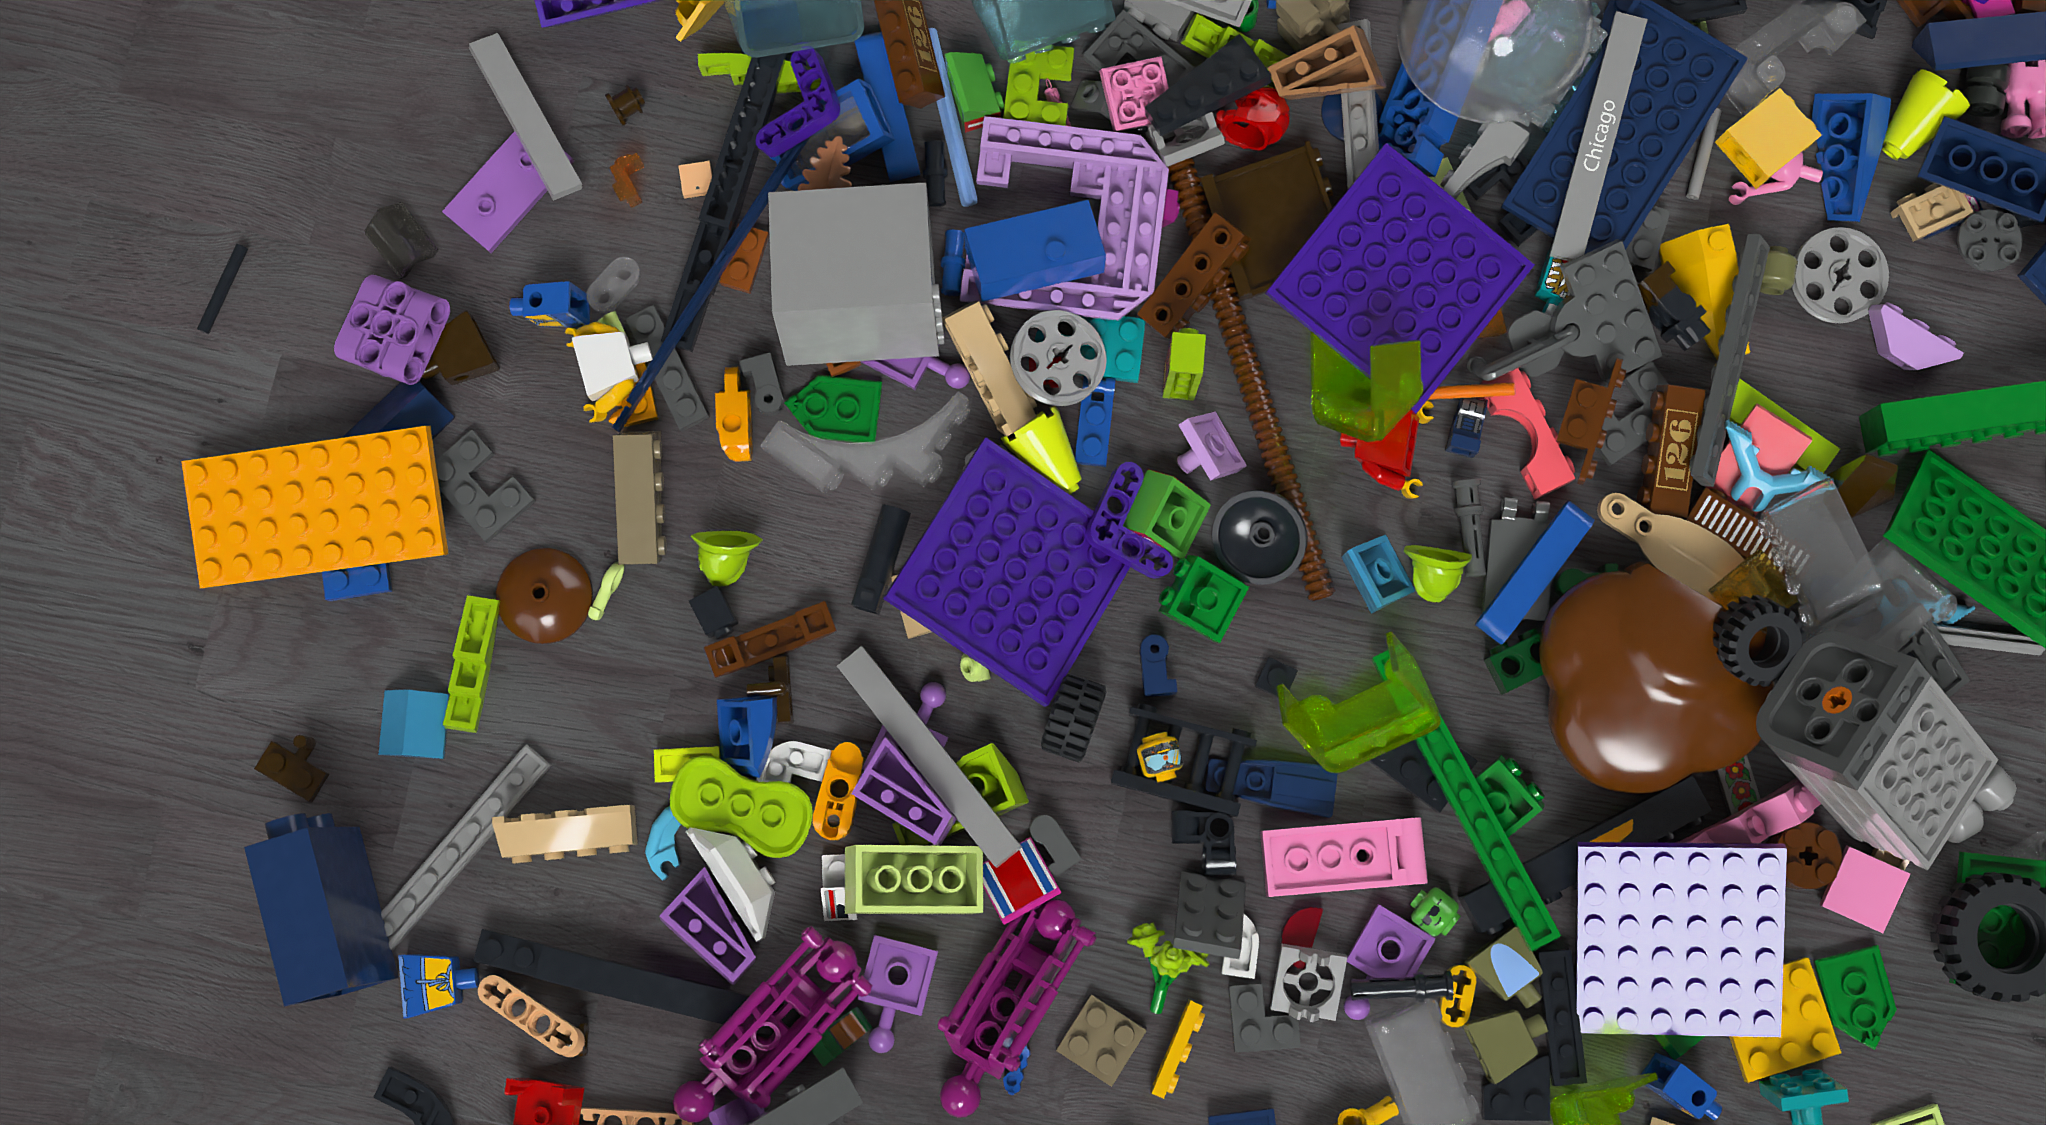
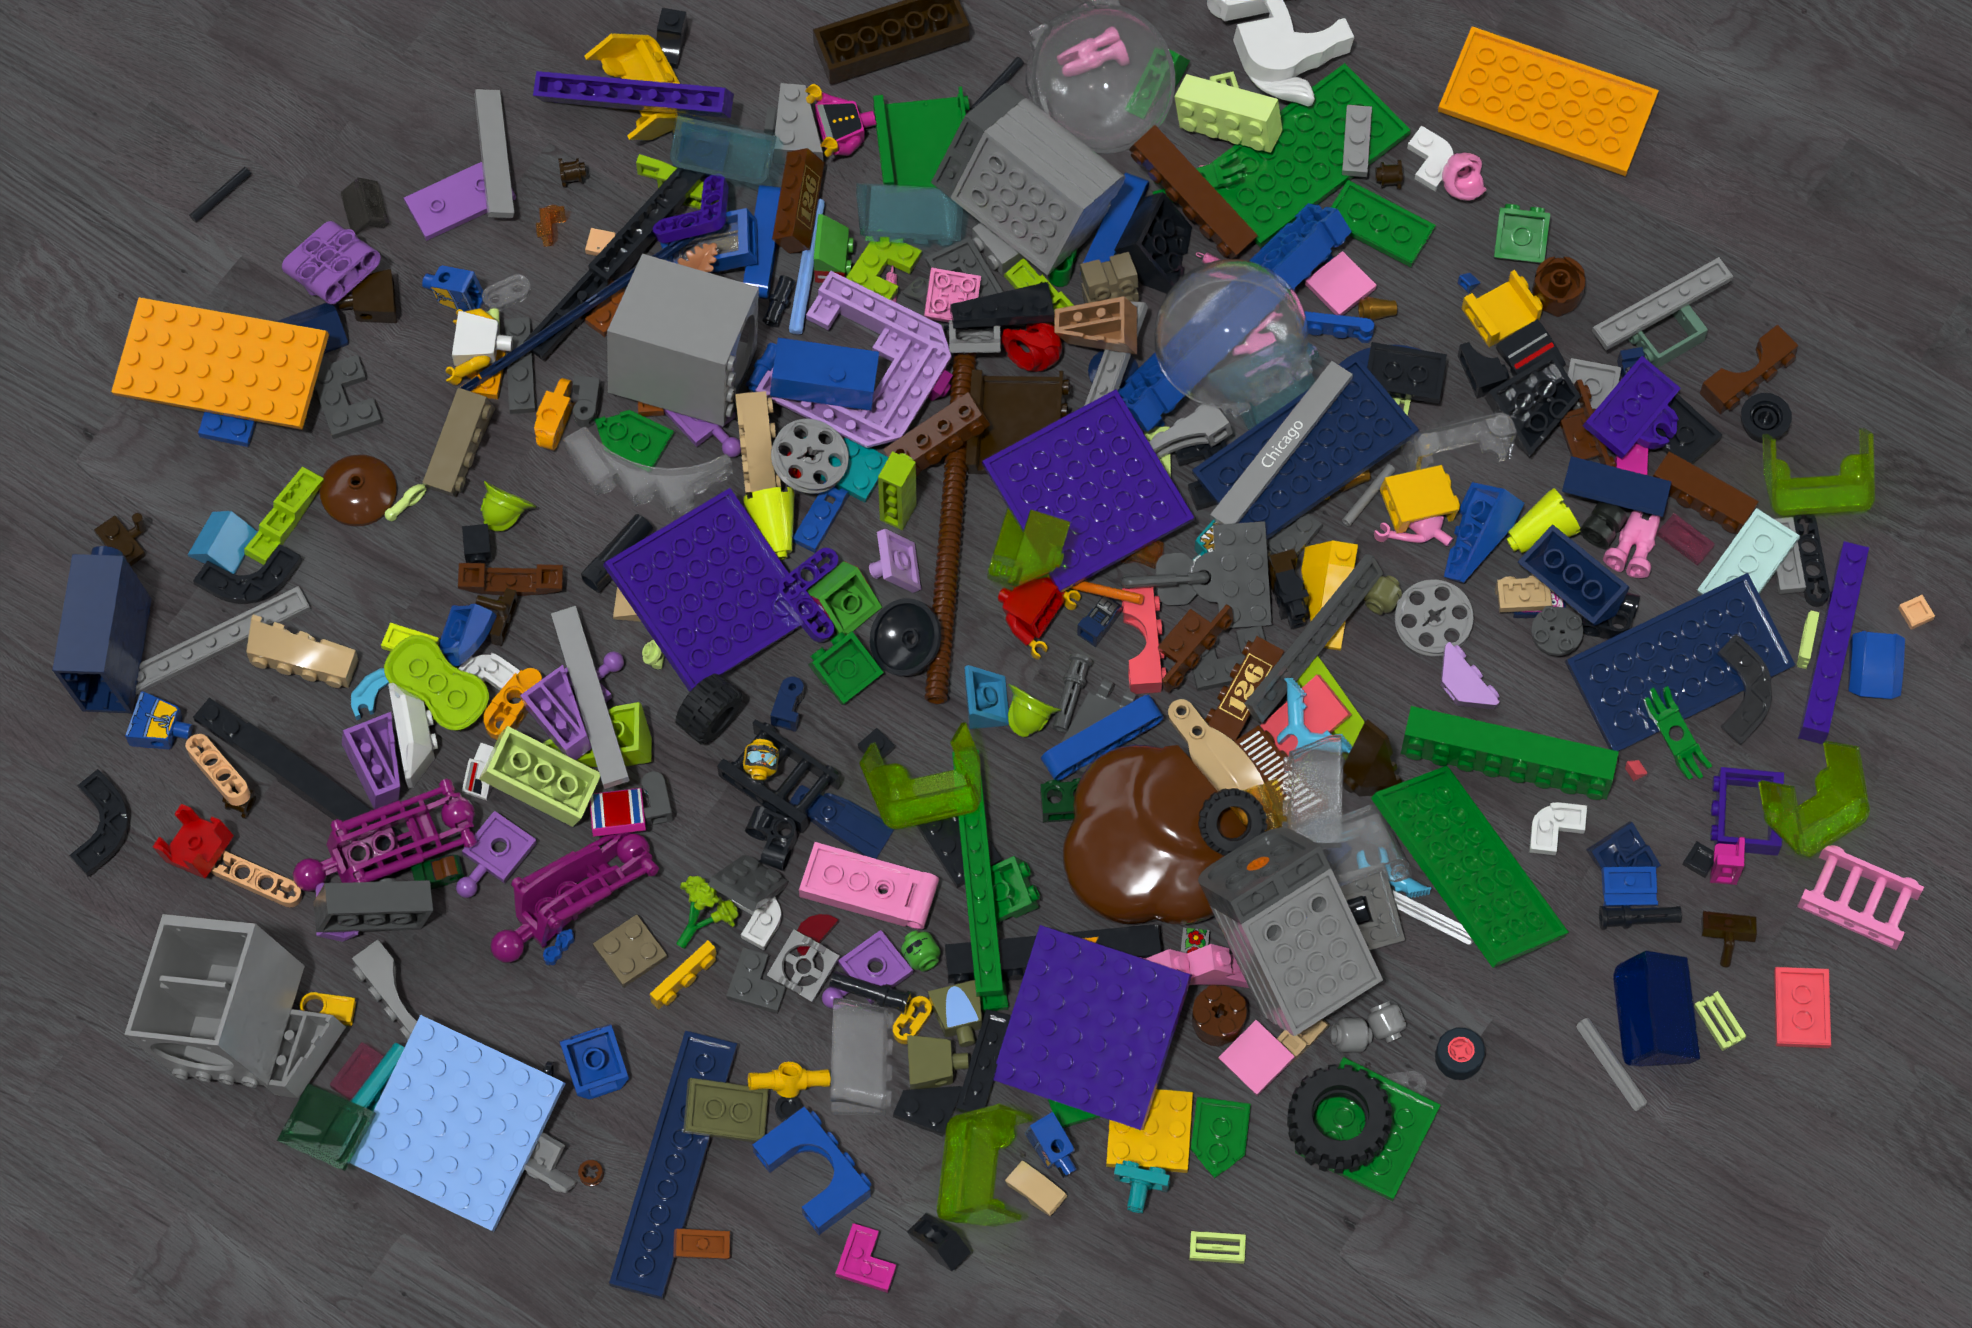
camera: 20 degrees right, 15 degrees down
none -> black plate [193,544,302,604]

